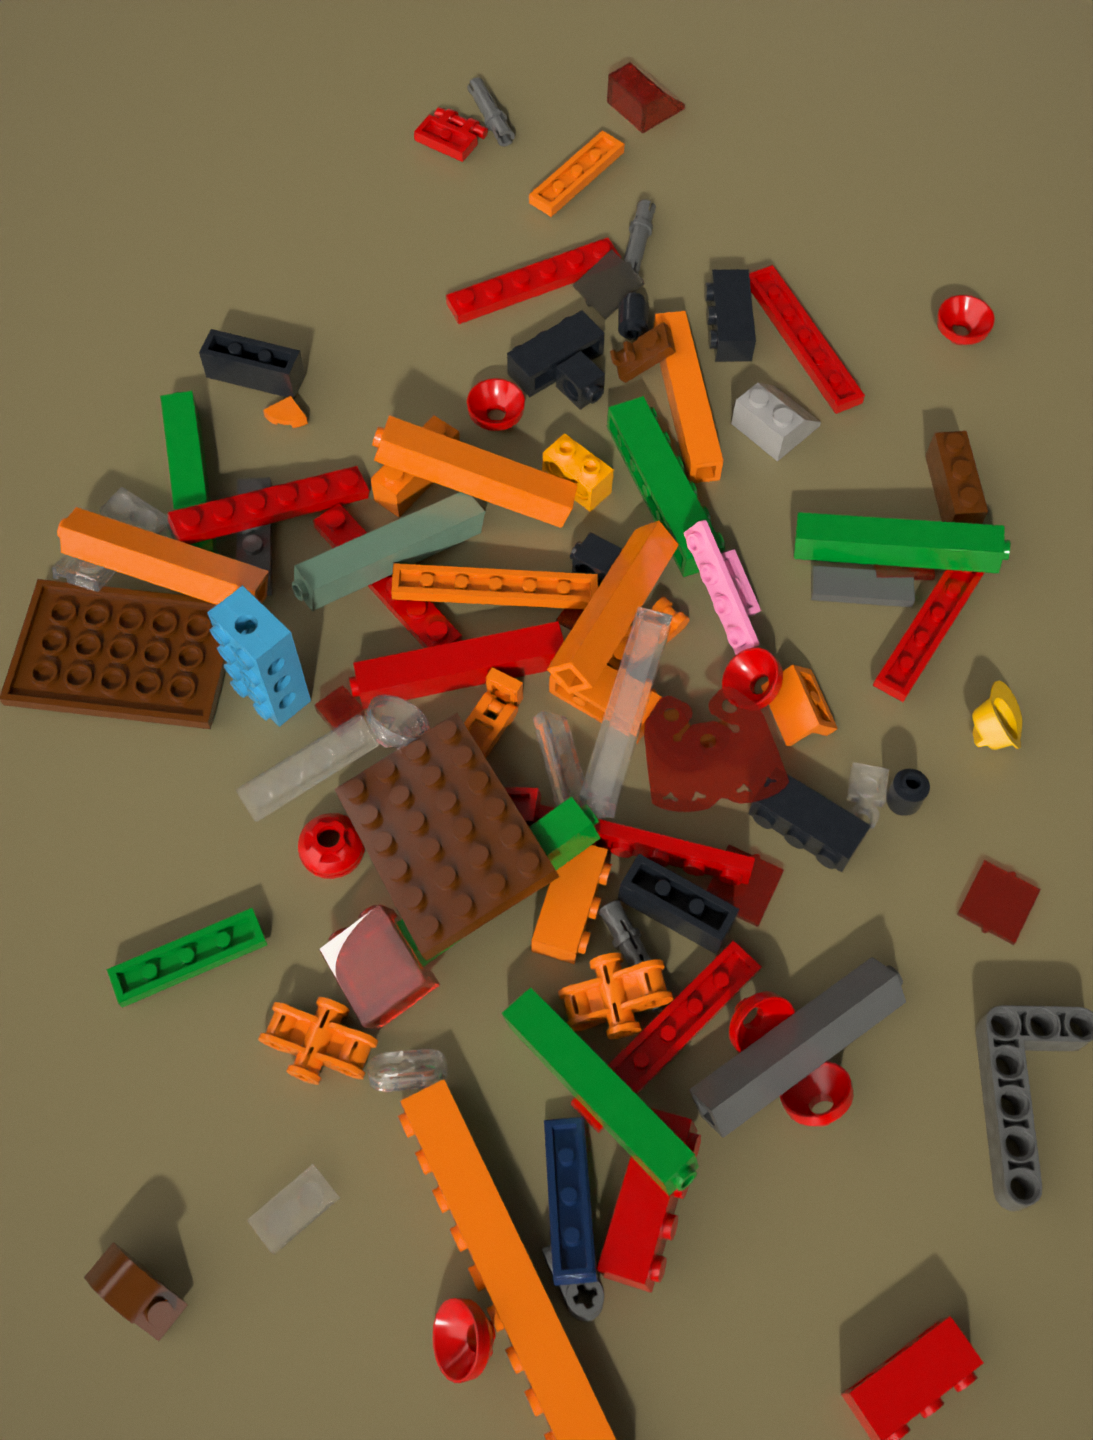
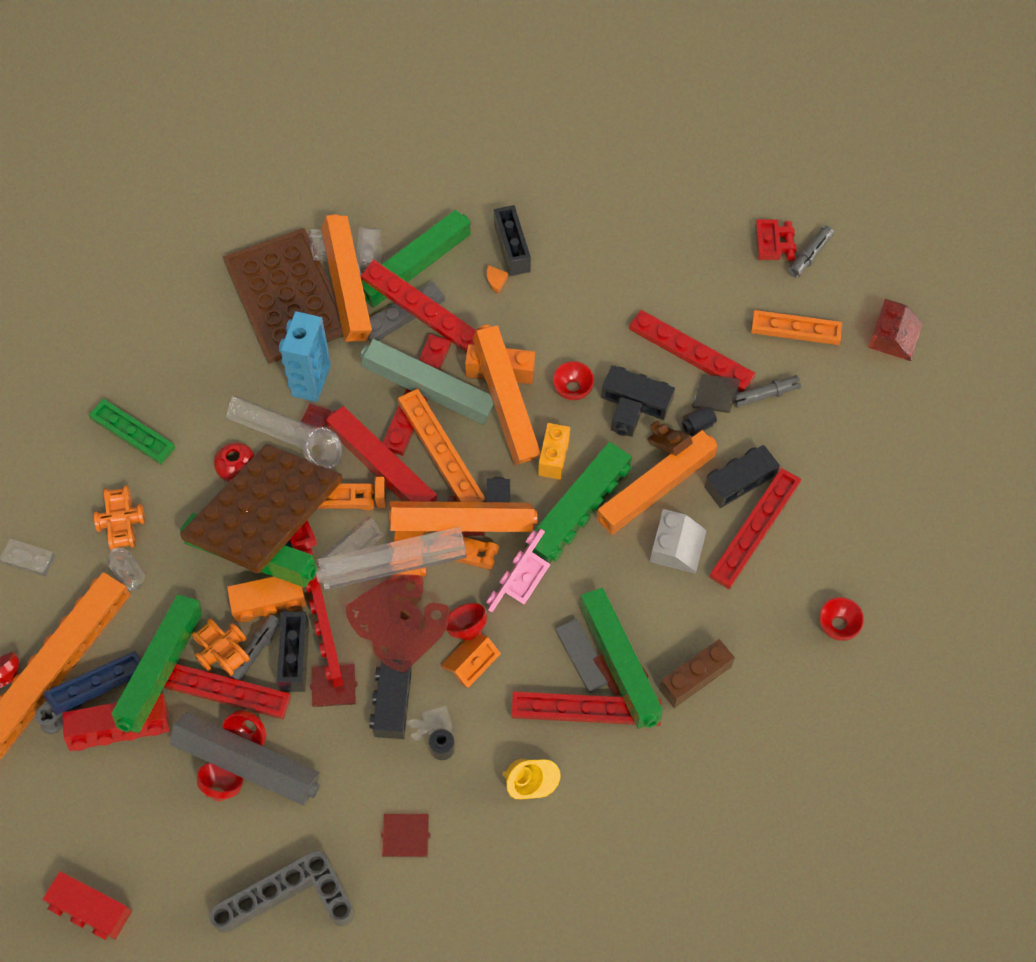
camera: 60 degrees right, 0 degrees up
clear red panel [319,904,440,1030] -> none

